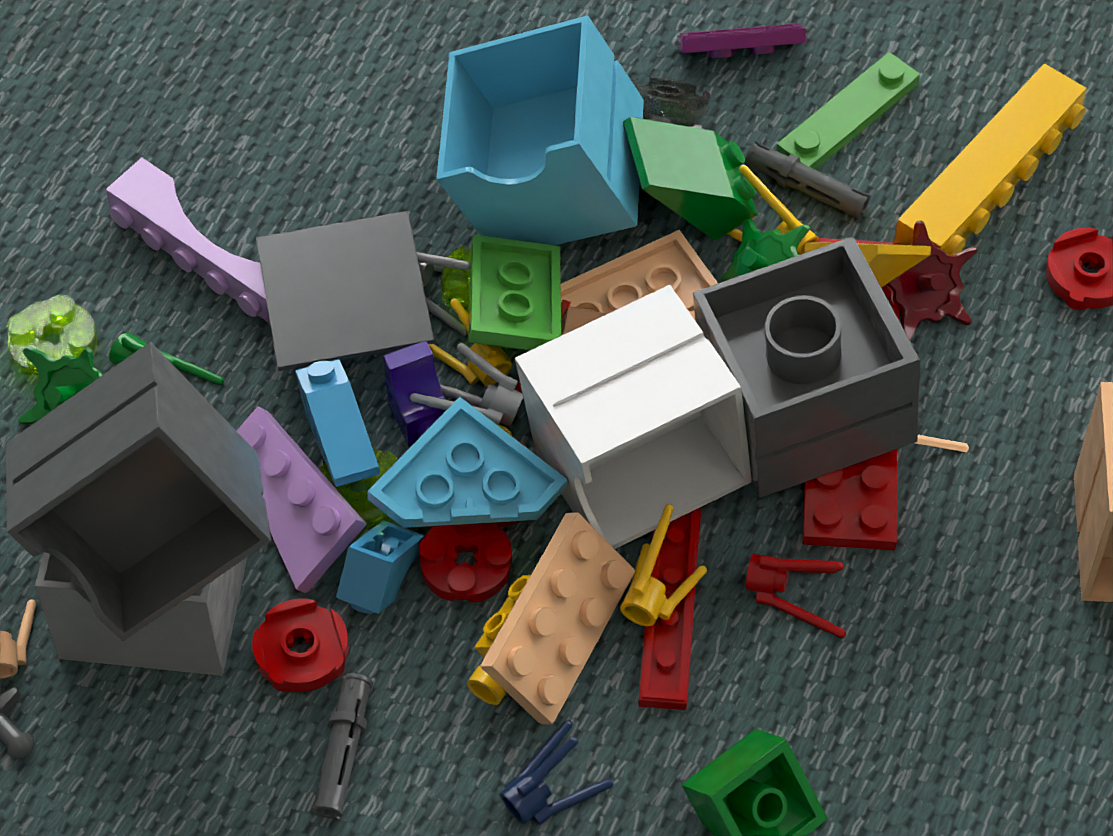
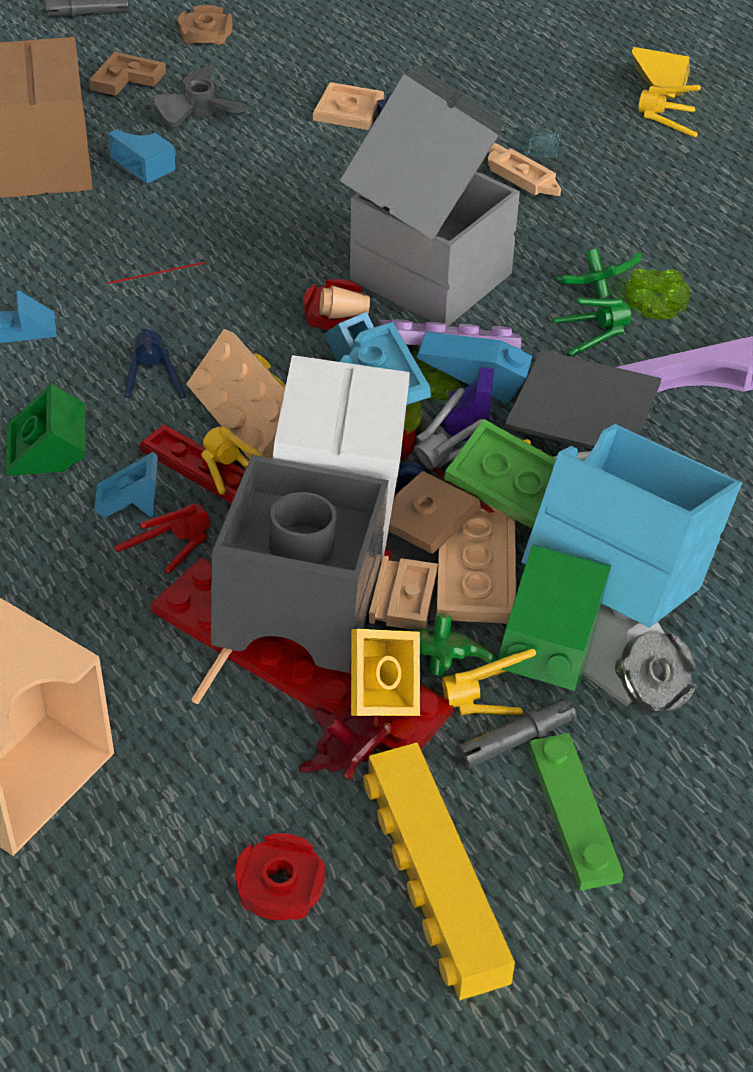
camera: 120 degrees right, 10 degrees down
dark grey pin [311,673,373,819] -> none
magenta plate [677,23,807,58] -> none
none -> dark azure slope [94,452,158,518]
none -> light nougat cone [319,285,370,319]

